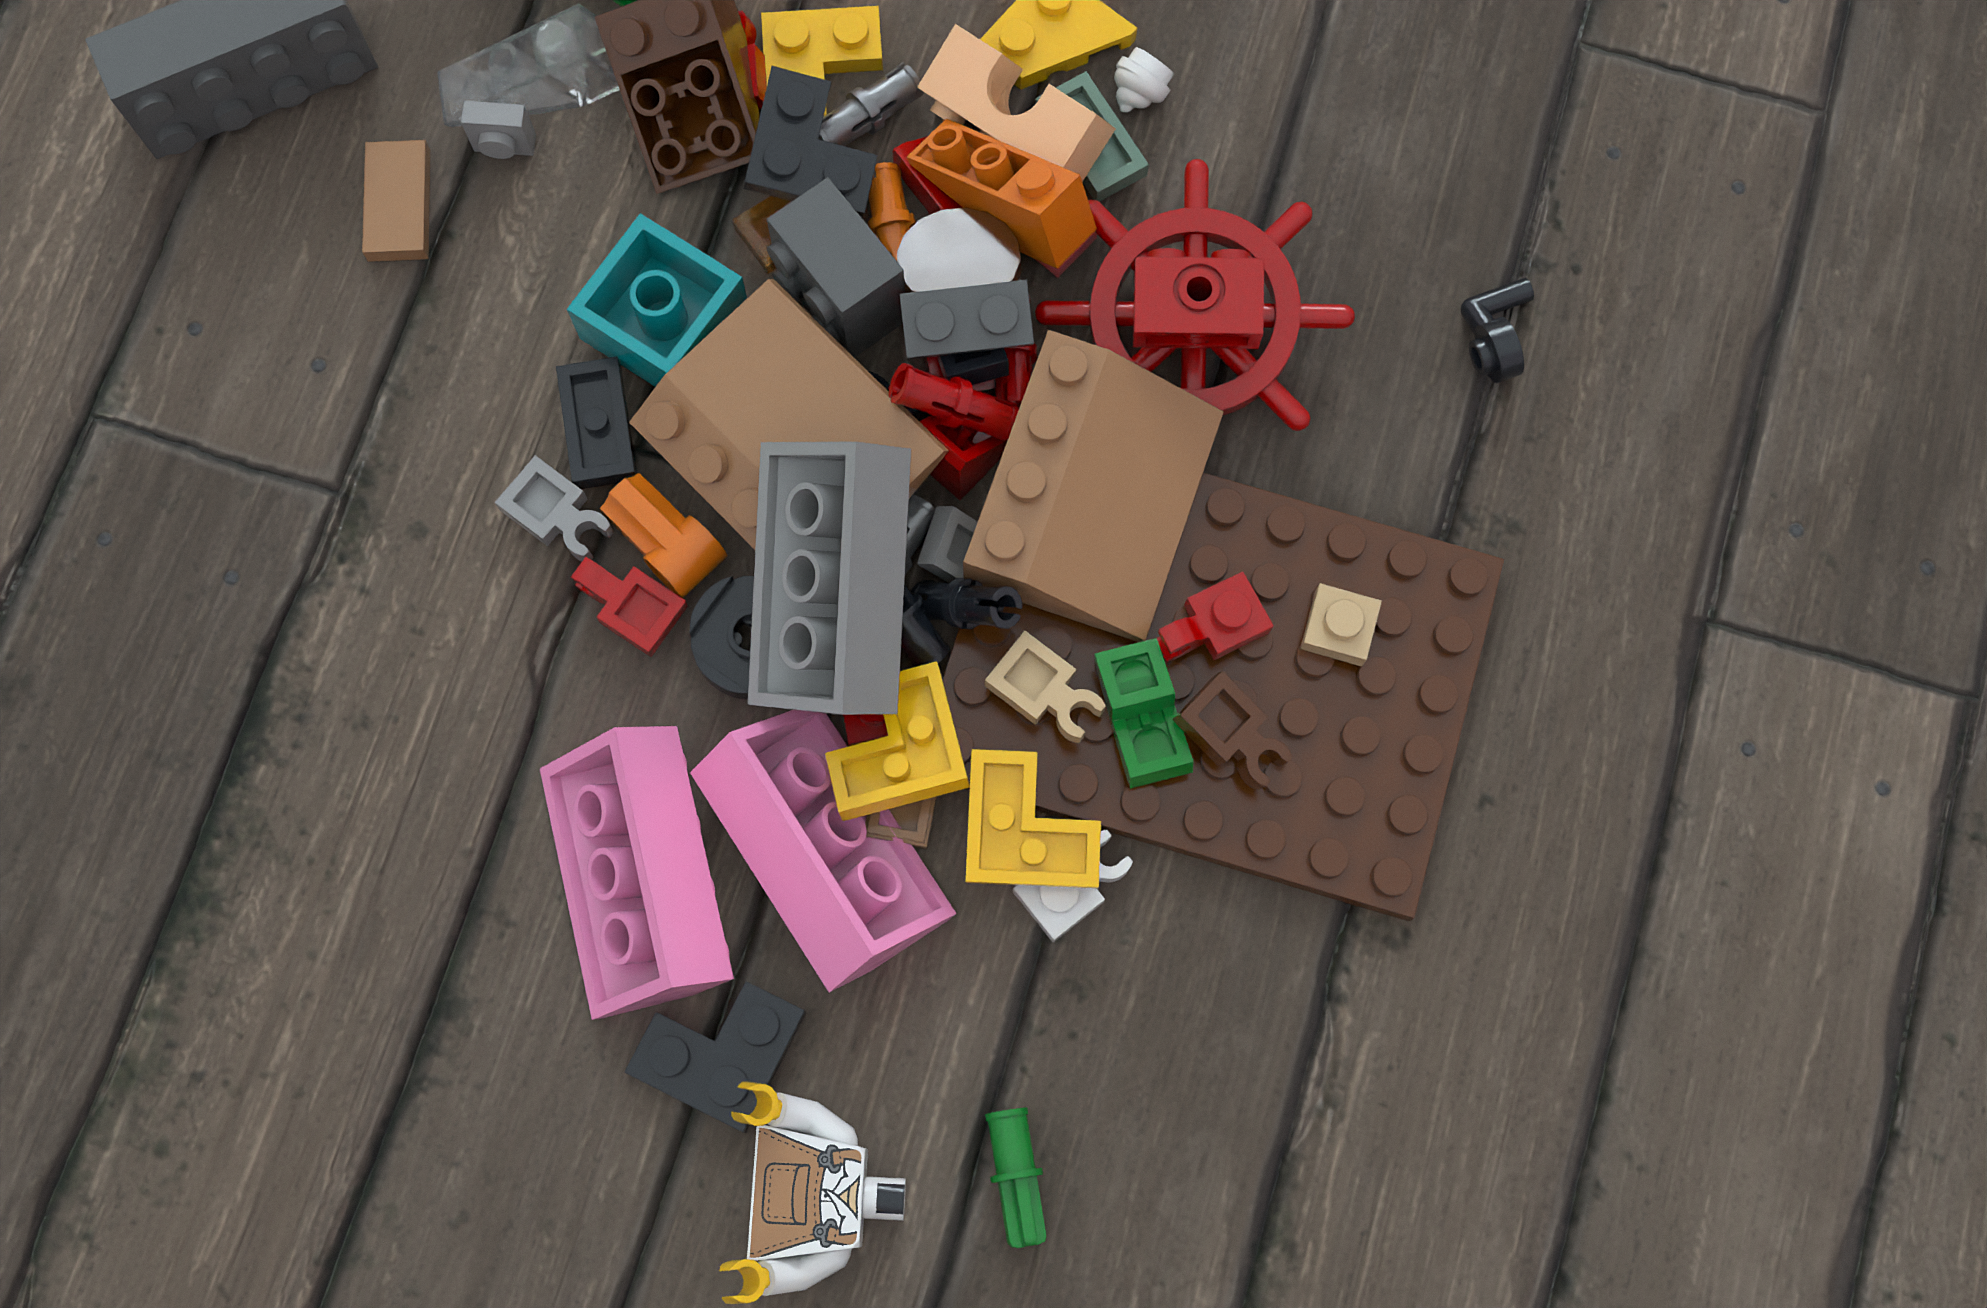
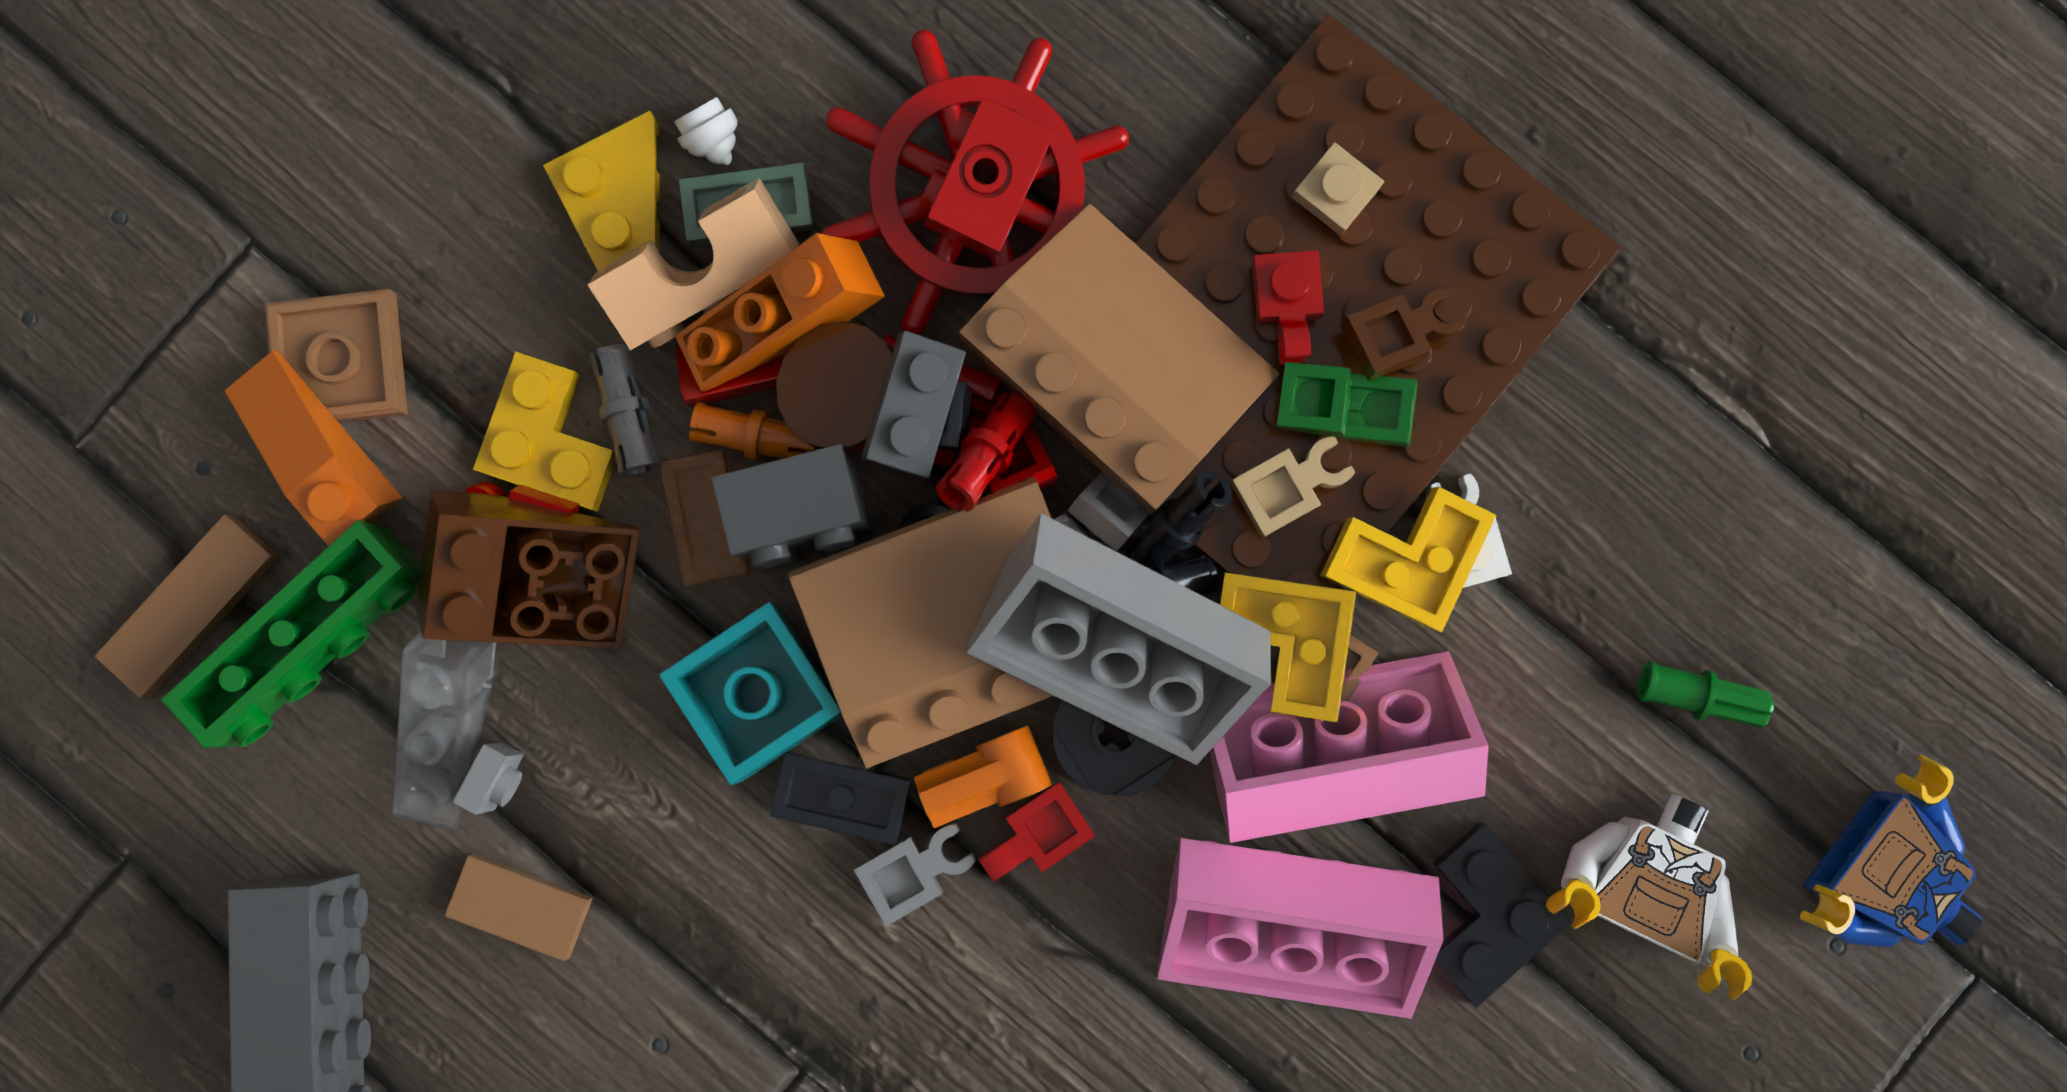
camera: 60 degrees left, 10 degrees up
black plate [743,66,878,218] -> none

